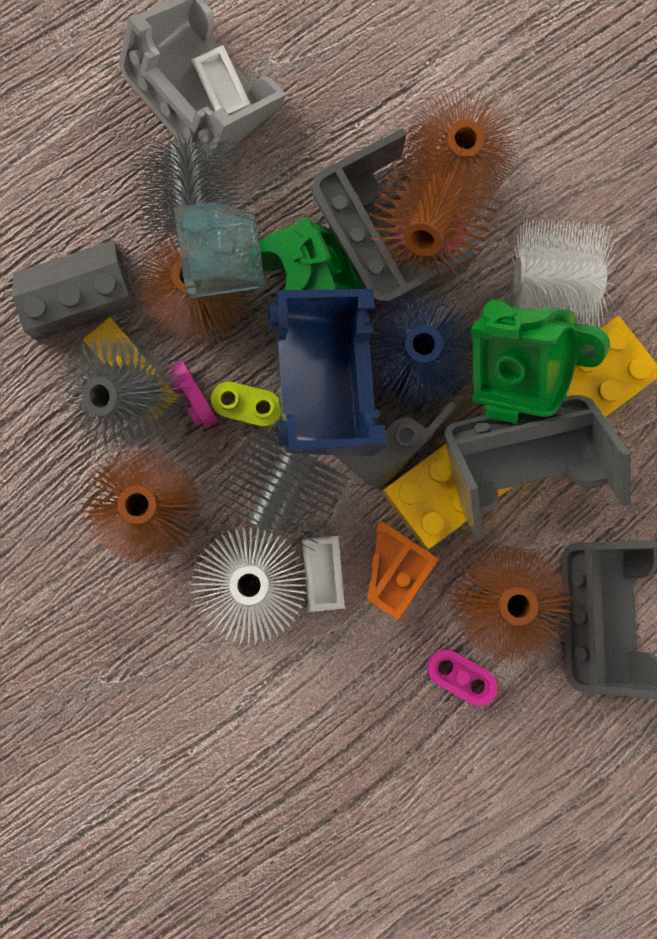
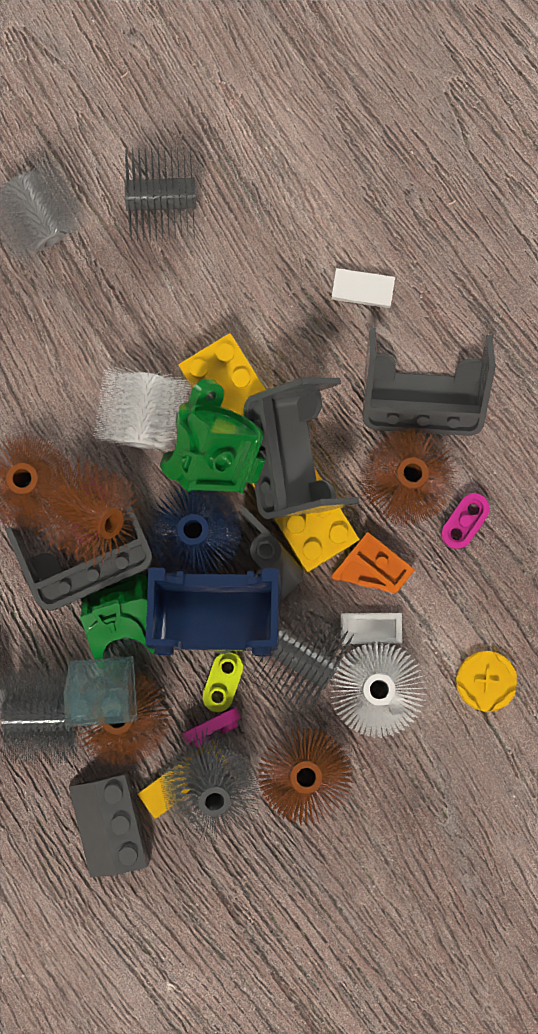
camera: 80 degrees left, 0 degrees up
none -> yellow tile [455,651,517,712]

